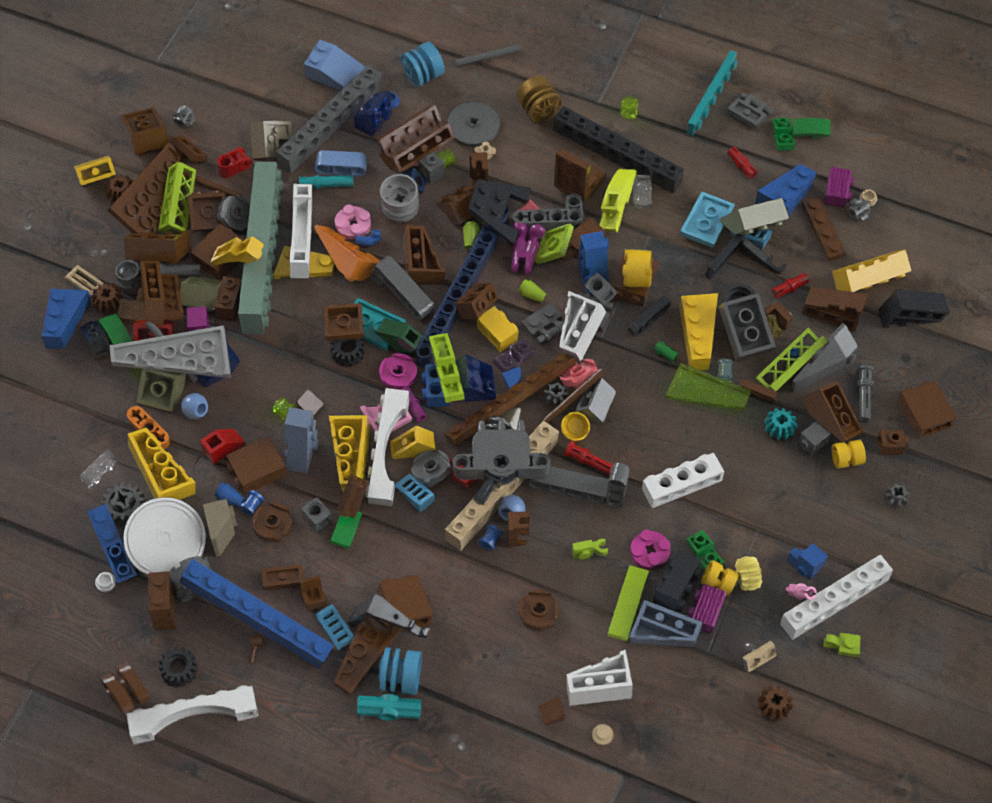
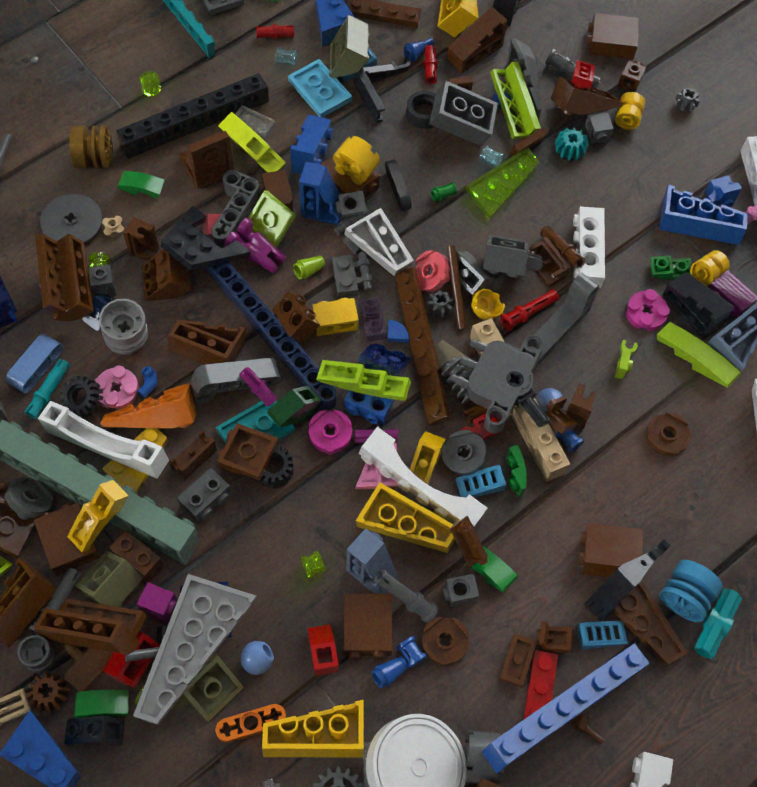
camera: 65 degrees left, 5 degrees up
dark tan slope [203,499,237,557] -> none
slope [296,389,324,417] -> none
lime cone [463,221,481,250] -> none
yellow wedge [679,293,718,371] -> none
light yellow gear [735,556,762,591] -> none
none -> black tyre [59,375,103,417]
none -> green slope [117,171,164,199]
none -> reddish brown hinge [169,430,217,480]
none -> dark grey brick [177,468,232,523]
none -> magenta axle [239,367,277,407]
none -> clear light blue bush [276,47,298,67]
none -> blue wedge [290,114,334,175]
none -> dark grey pin [374,569,438,623]
none -> blue cone [404,37,434,62]
none -> dark grey hinge [483,235,543,278]
none -> green slope [506,445,527,497]
none -> red plate [523,650,558,720]
none -> reddish brown hinge [529,237,570,287]
none -> reddish brown pin [540,225,585,269]
none -> reddish brown bracket [545,396,578,434]
none -> red plate [571,60,595,89]
none -> blue wedge [659,184,748,245]

